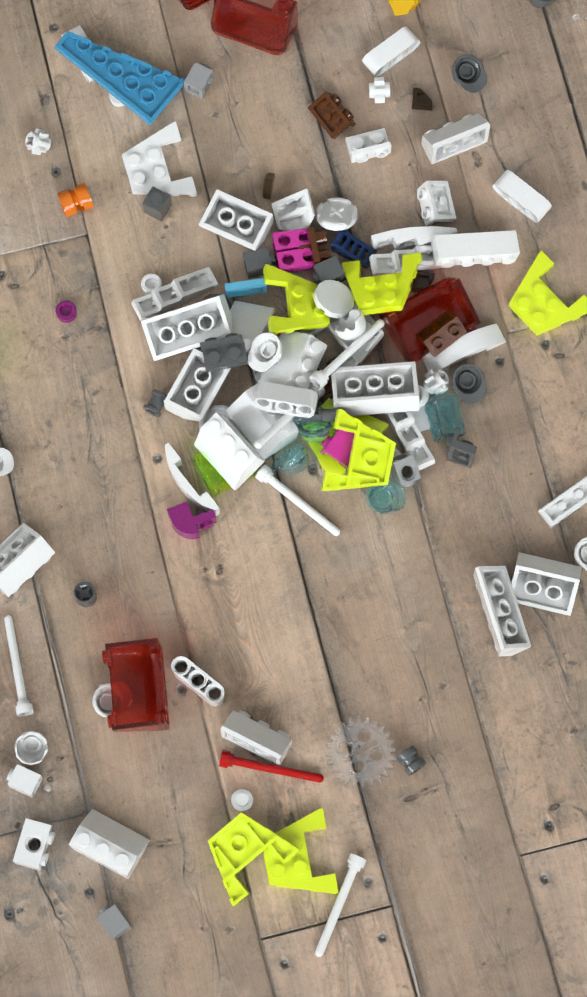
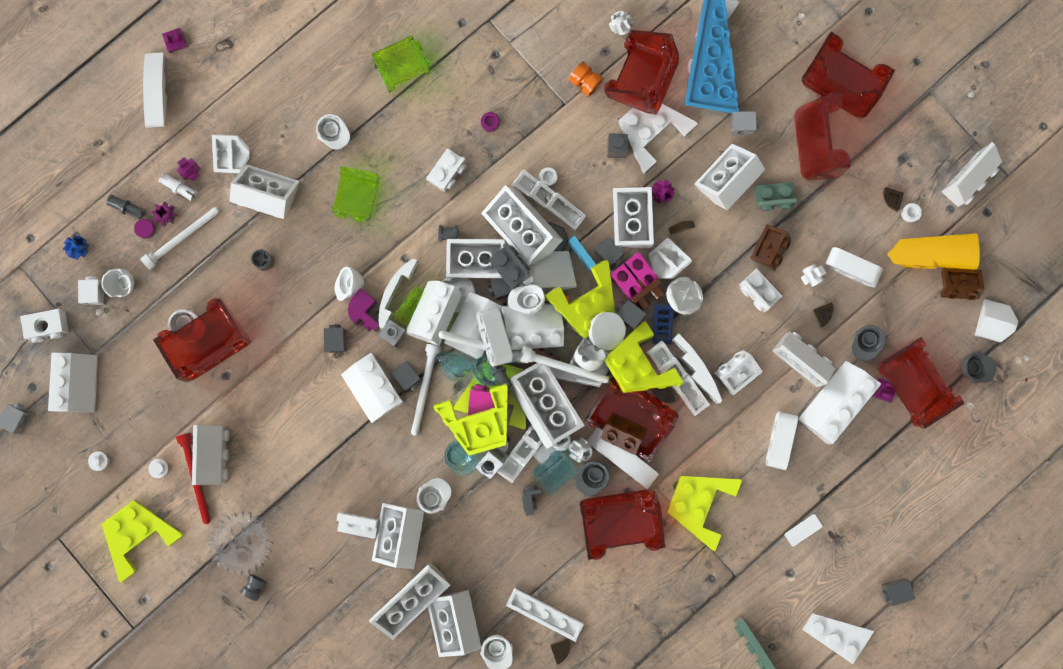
camera: 60 degrees right, 10 degrees up
white beam [171,656,225,706] -> none
neon yellow wing [208,812,301,906] -> none
white piece [315,853,367,957] -> none
white brick [431,230,520,268] -> none
none -> white tile [88,451,110,471]
none -> dark grey brick [324,324,347,353]
none -> clear neon green panel [331,166,380,223]
none -> white hat [335,267,364,301]
none -> white bracket [336,512,379,539]
none -> white slope [342,353,404,423]
none -> white slope [372,503,424,569]
none -> light grey brick [378,320,406,348]
none -> dark grey brick [391,361,422,392]
none -> white hat [417,478,452,514]
none -> white bracket [426,148,467,192]
none -> dark grey brick [488,278,517,300]
none -> clear red windscreen [579,489,665,560]
none -> clear red windscreen [604,30,679,115]
none -> magenta gear [652,180,675,204]
none -> white slope [694,144,766,210]
none -> sand green bracket [754,182,798,211]
none -> white slope [798,361,881,444]
none -> magenta tile [872,378,897,403]
none -> clear red windscreen [878,337,965,429]

